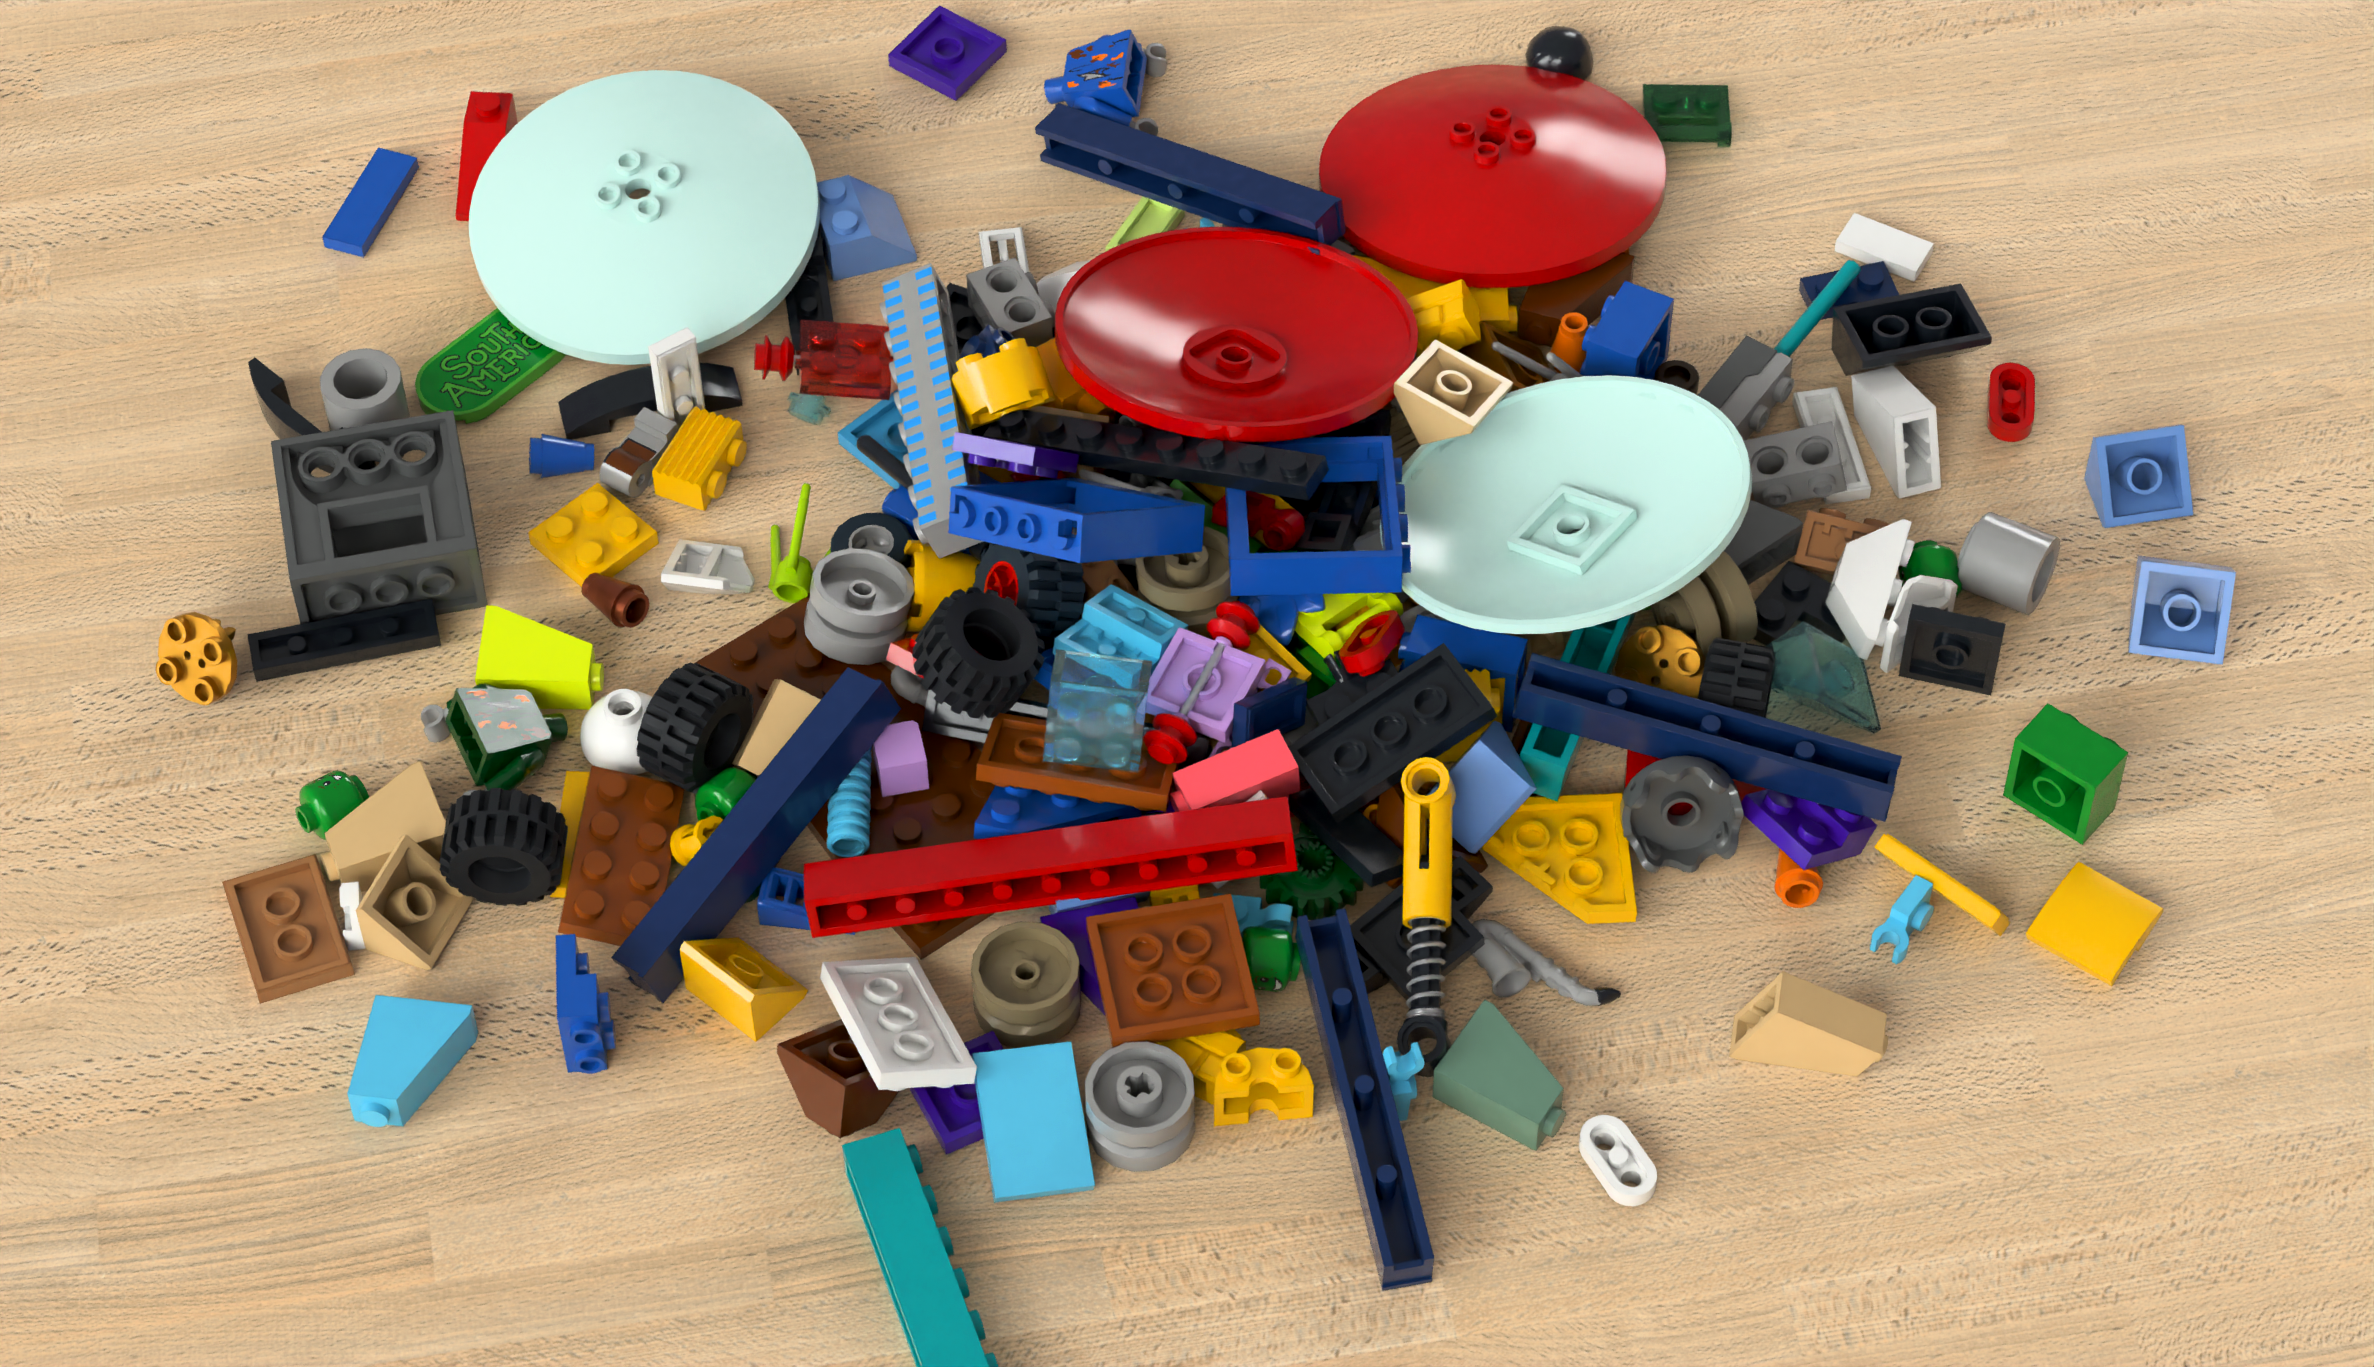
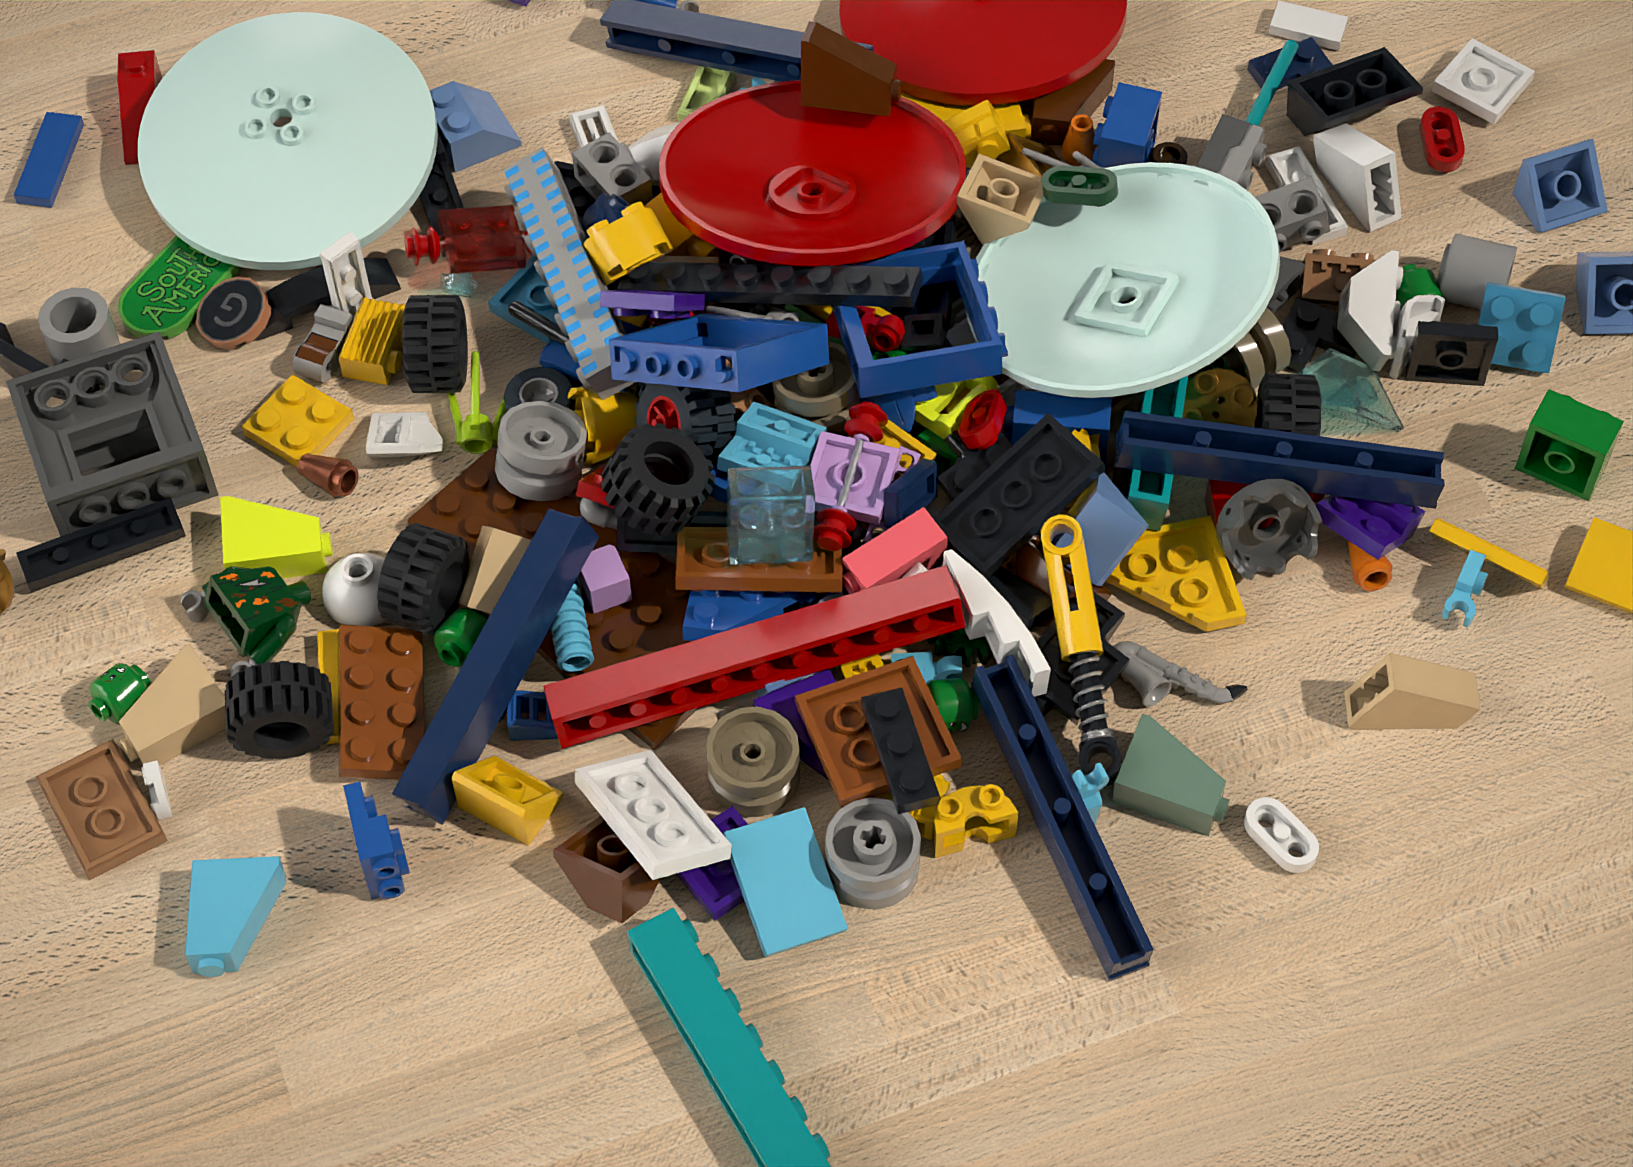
camera: 10 degrees left, 5 degrees up
tan slope [356,834,474,970] -> none
blue cone [529,434,594,478] -> none
yellow bush [670,815,723,866] -> none
none -> tile [196,277,271,350]
none -> black tyre [402,295,468,393]
none -> reddish brown slope [801,21,903,116]
none -> black plate [861,687,940,814]
none -> white slope [942,549,1051,697]
none -> dark green plate [1041,165,1119,207]
none -> white plate [1432,38,1535,125]
none -> dark azure plate [1478,282,1566,373]

